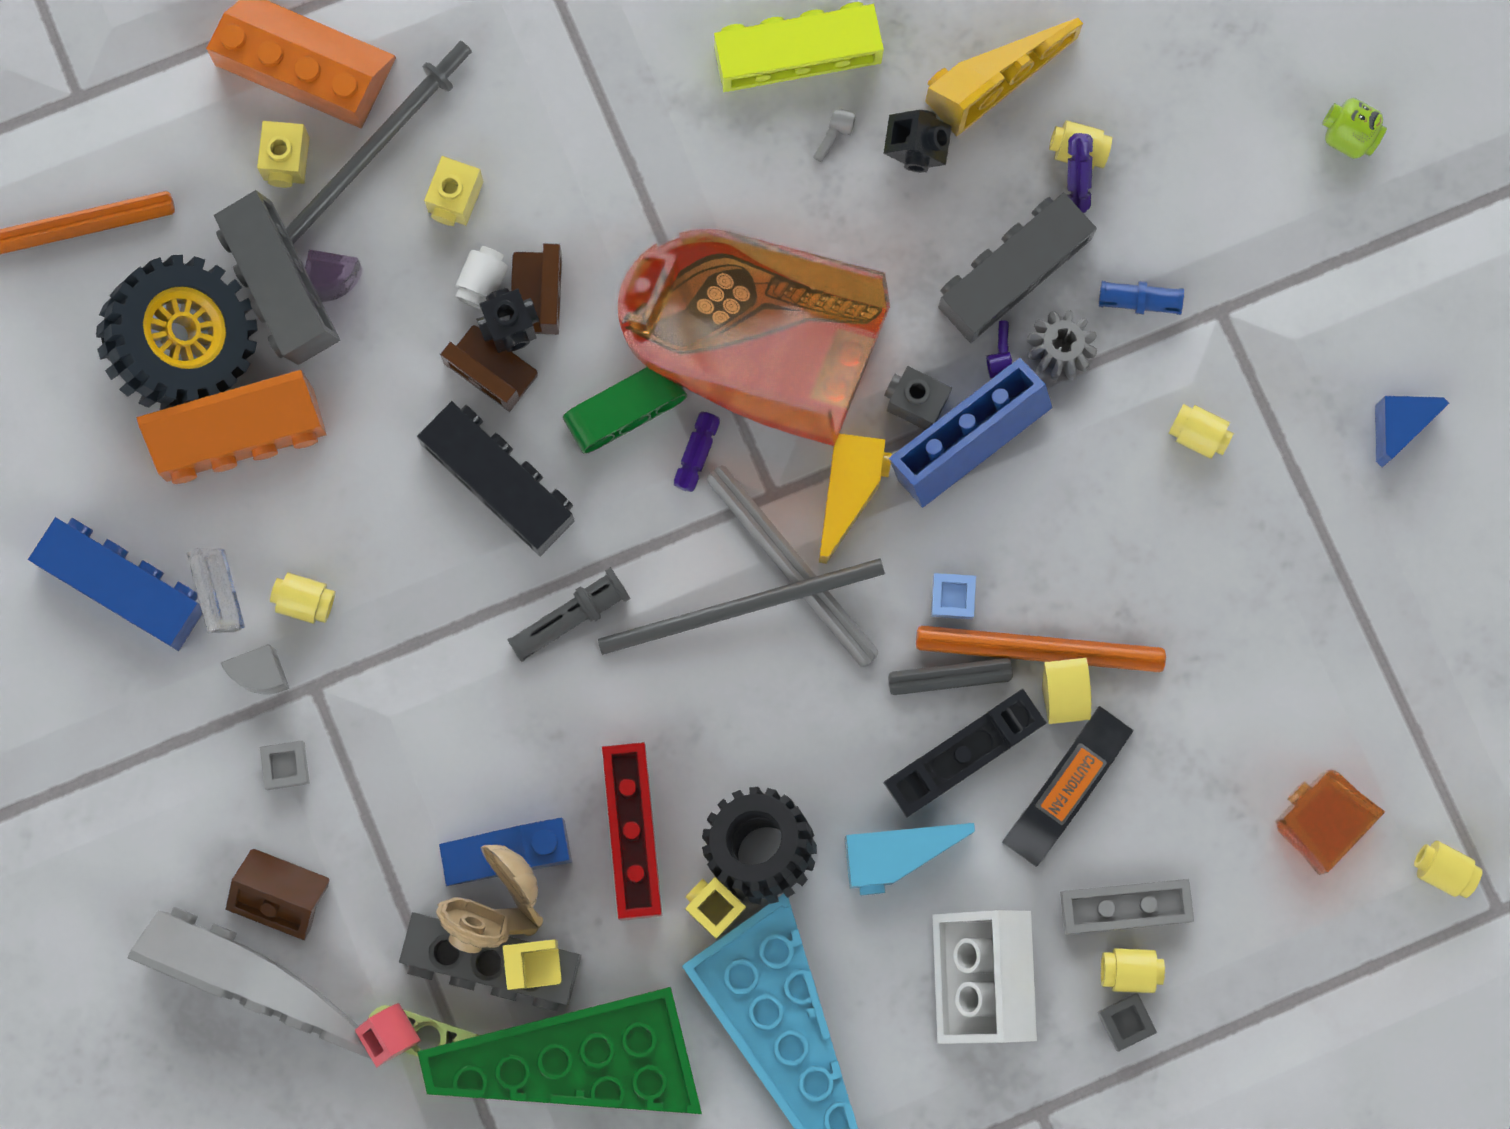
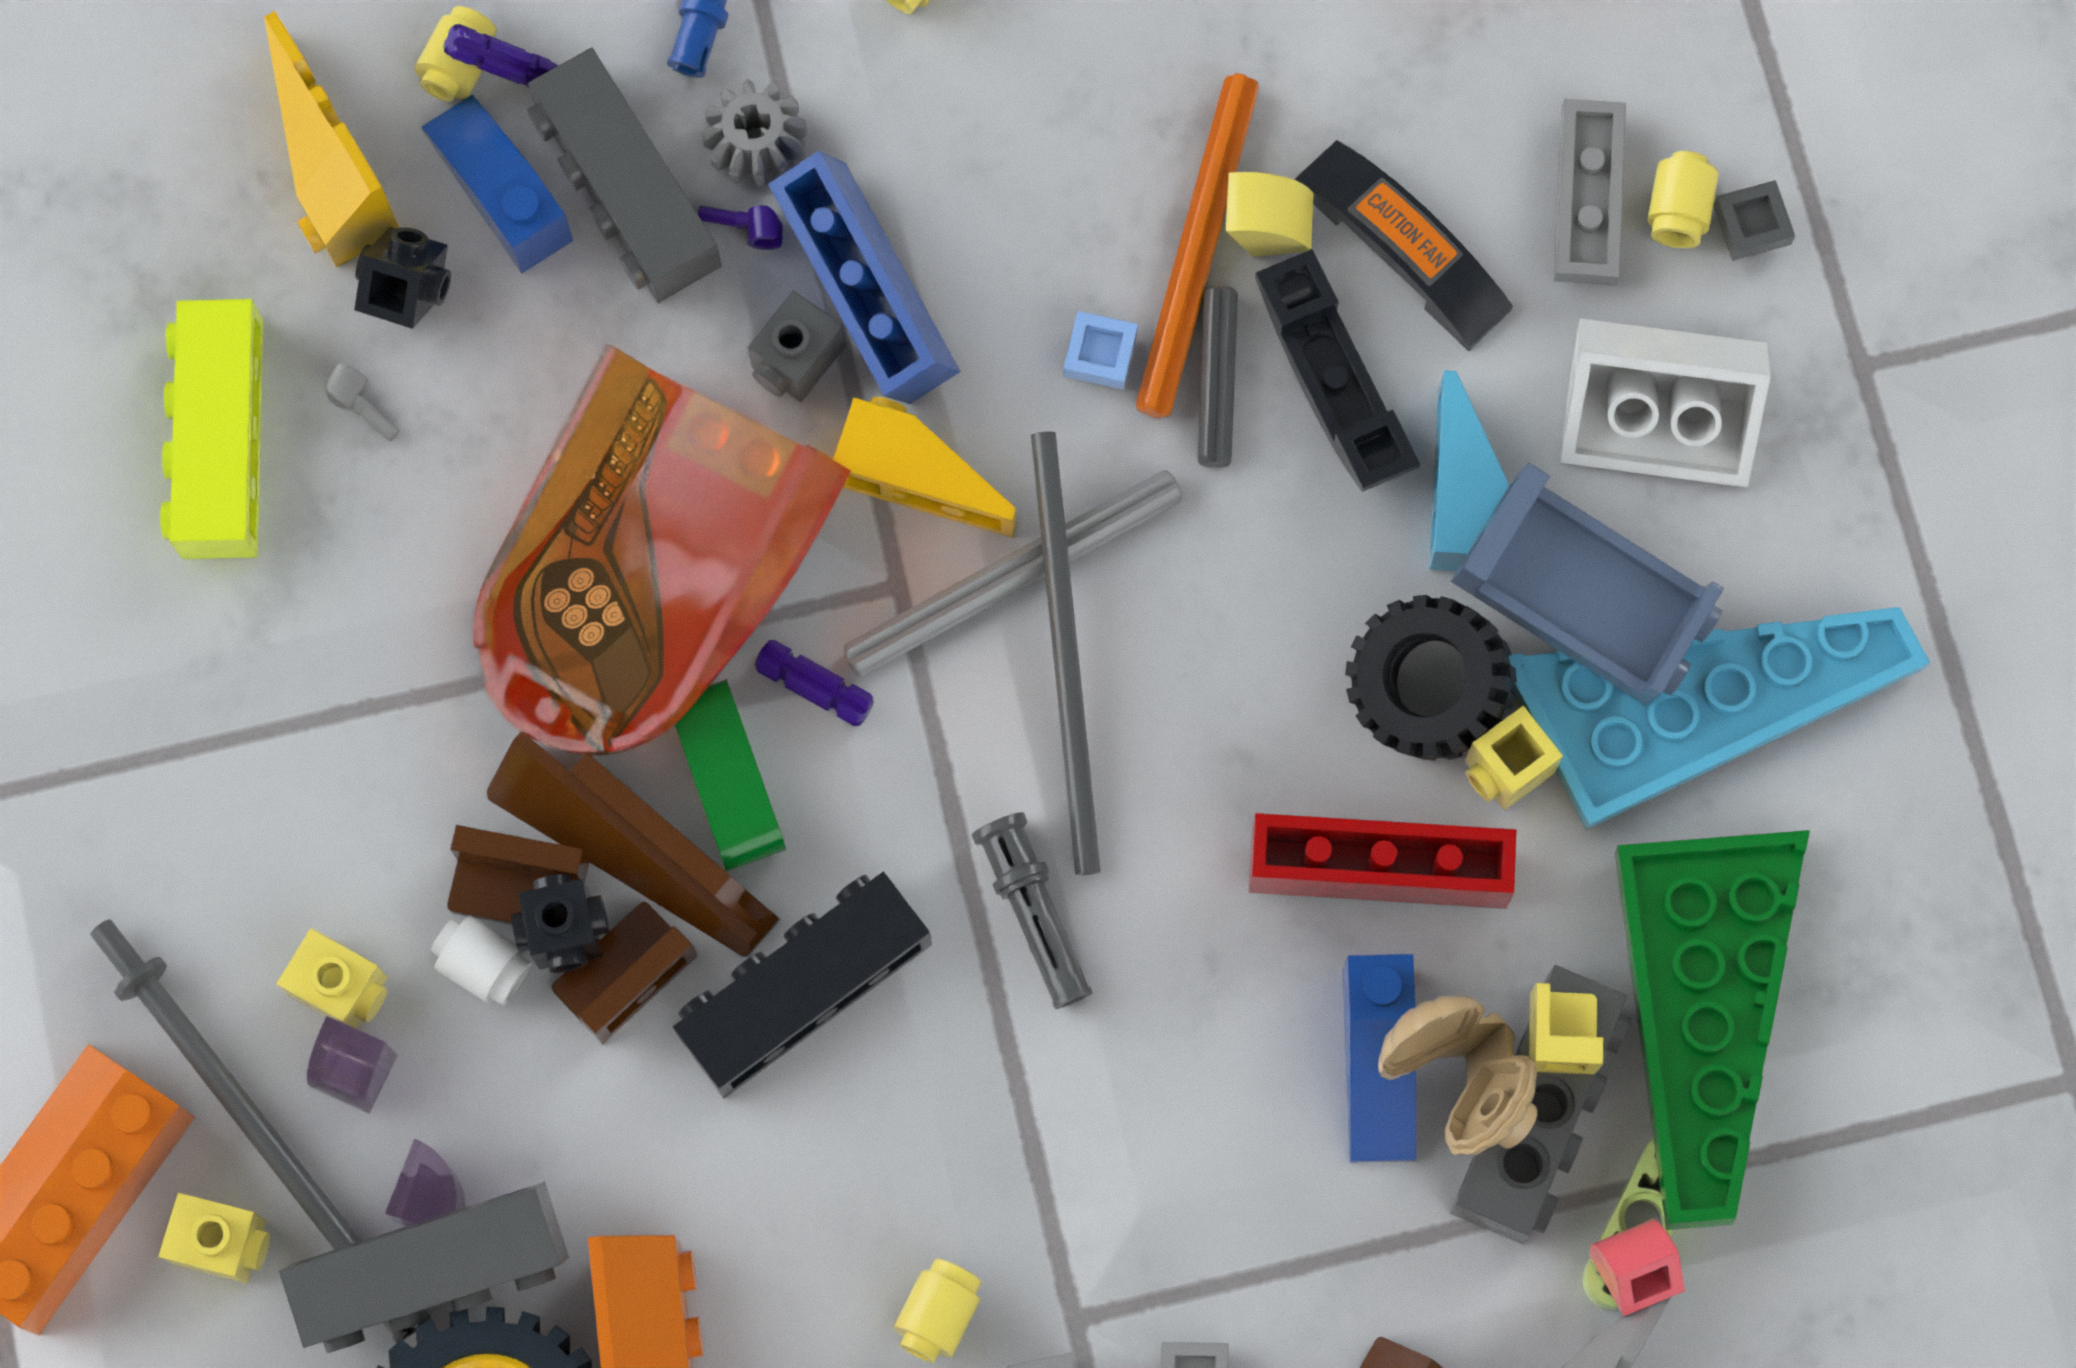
camera: 75 degrees left, 5 degrees down
none -> clear purple brick [307,1016,398,1114]
none -> blue slope [421,94,574,273]
none -> reddish brown wedge [487,730,781,957]
none -> sand blue panel [1450,462,1724,705]

